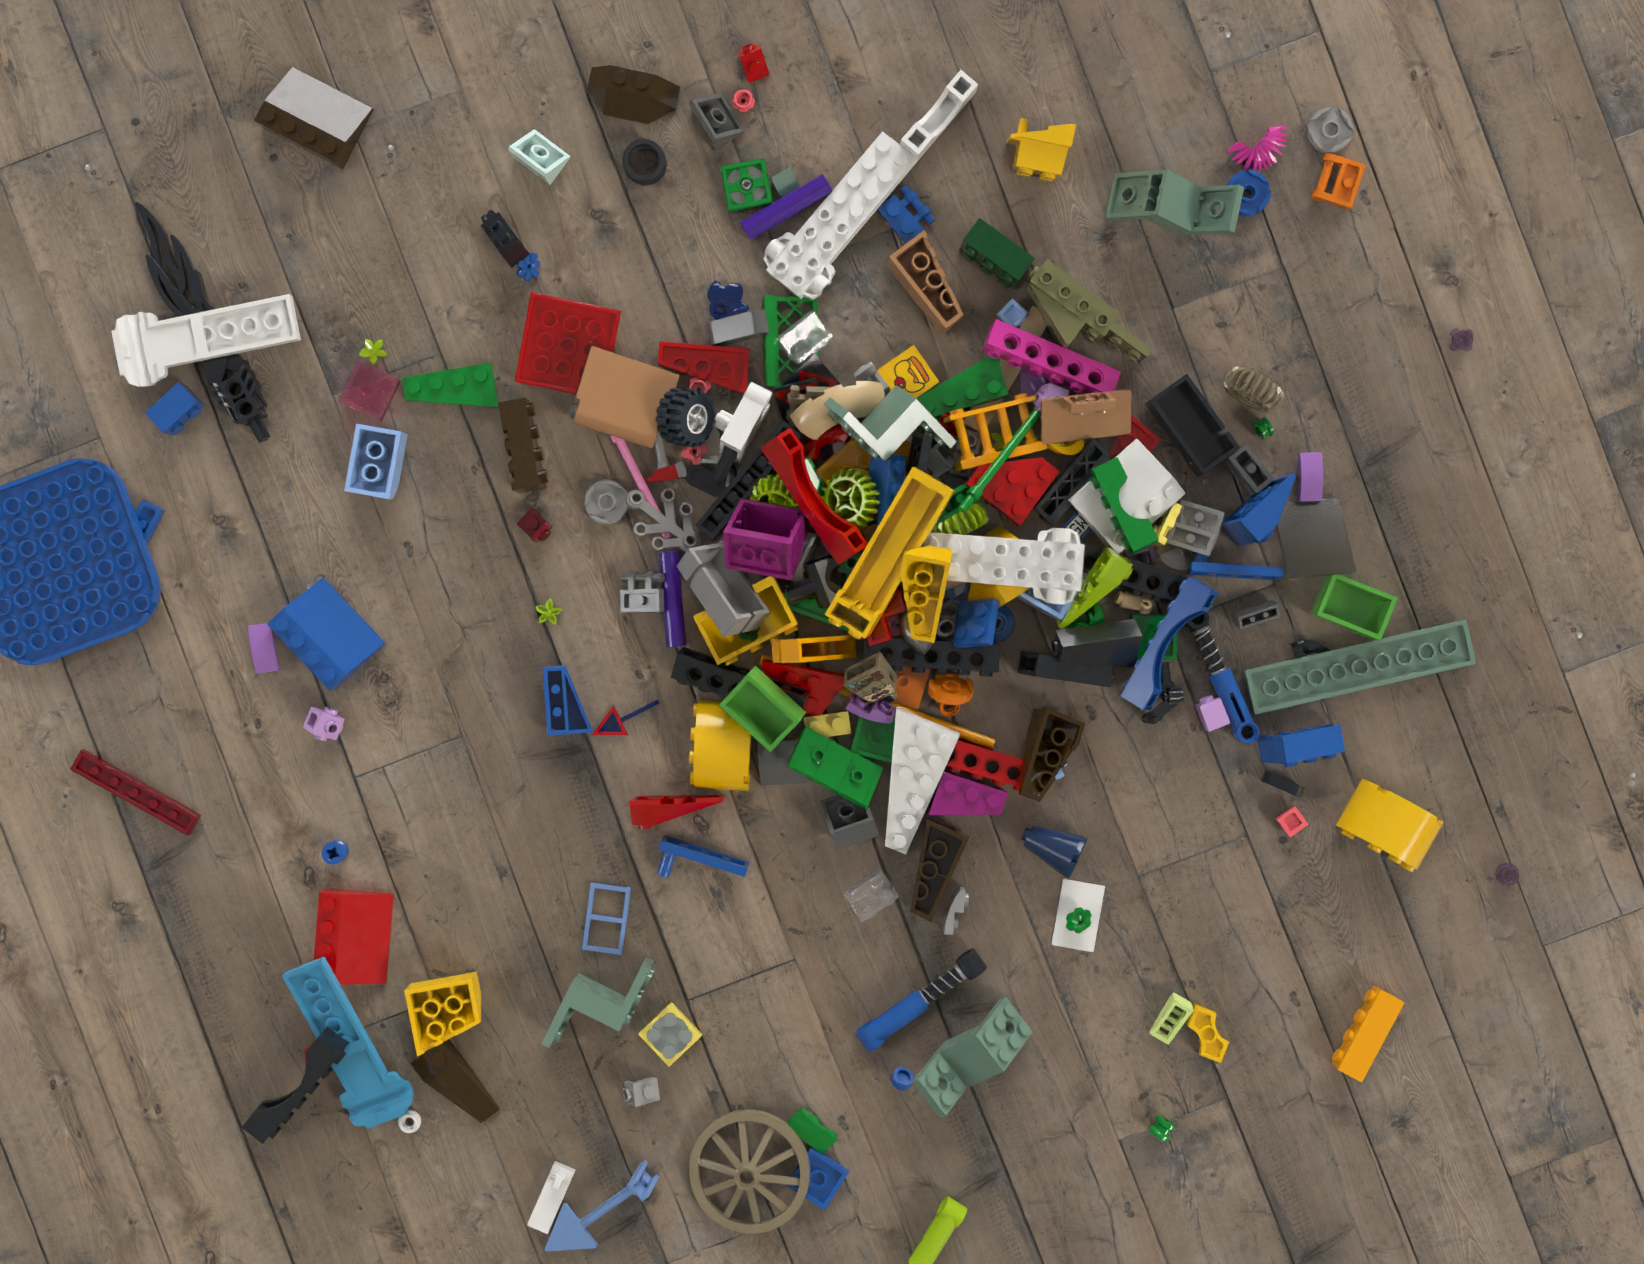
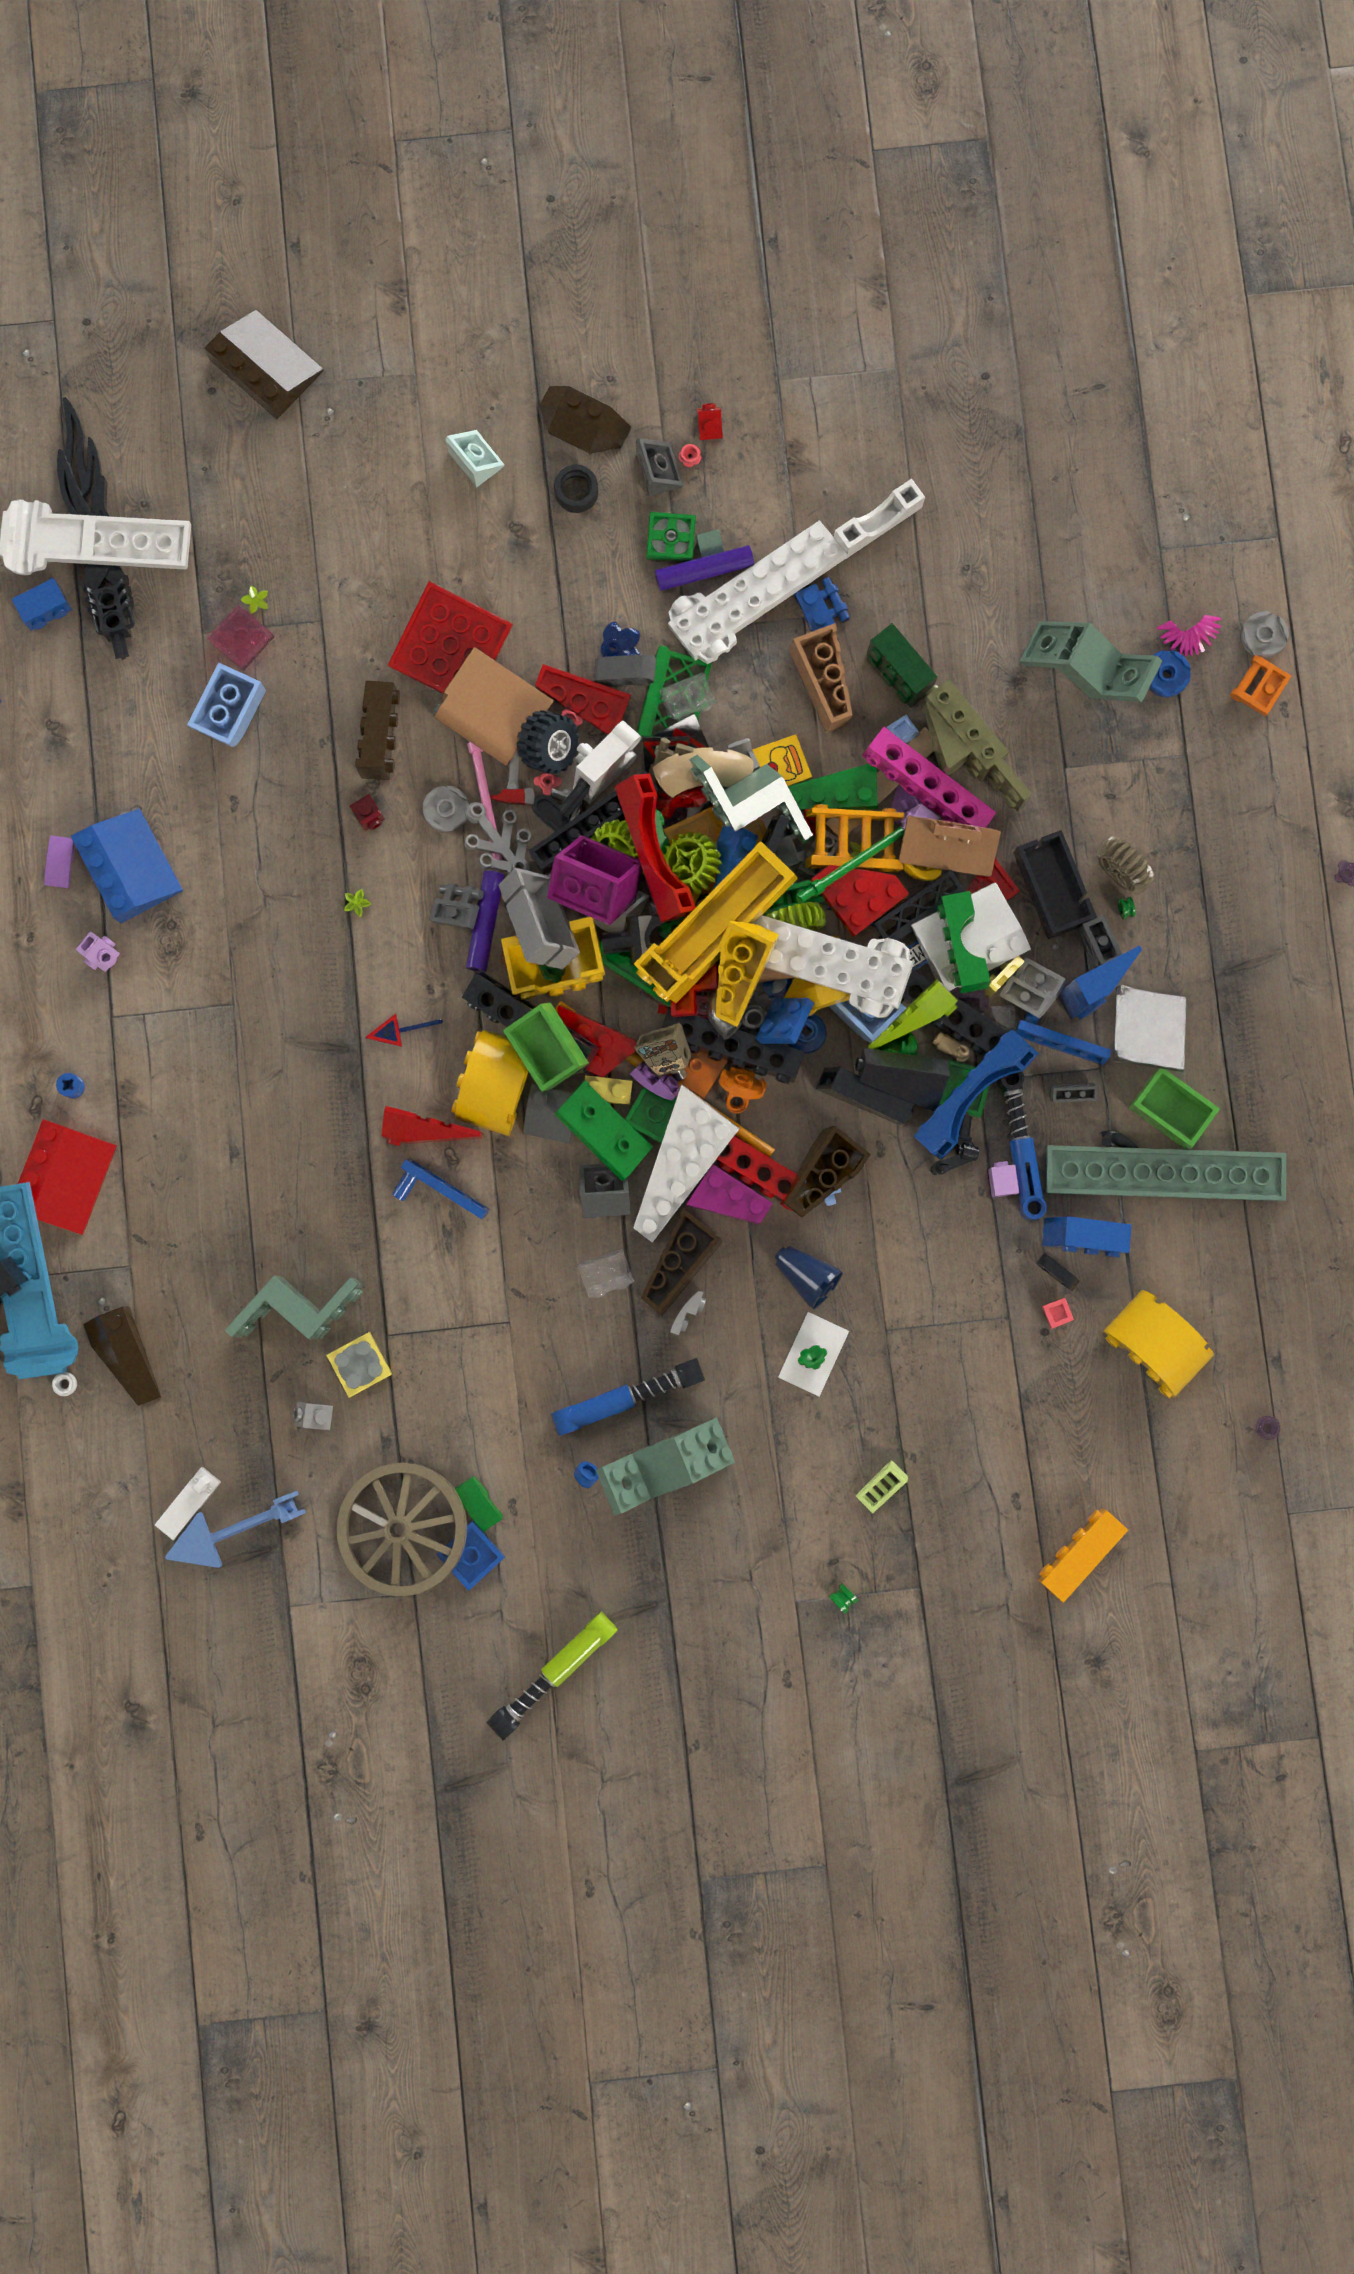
camera: 10 degrees right, 5 degrees down
green wing [402,363,499,408] -> none
yellow wedge [404,972,481,1057] -> none
black hinge [480,209,530,268] -> none
blue plant [516,252,540,281] -> none
blue wedge [543,665,593,736] -> none
medium blue window [582,882,631,956] -> none
light orange brick [771,635,856,663] -> none
yellow piece [1006,118,1076,182] -> none
yellow tile [1186,1004,1229,1063] -> none
medium lavender slope [1296,452,1323,502] -> none

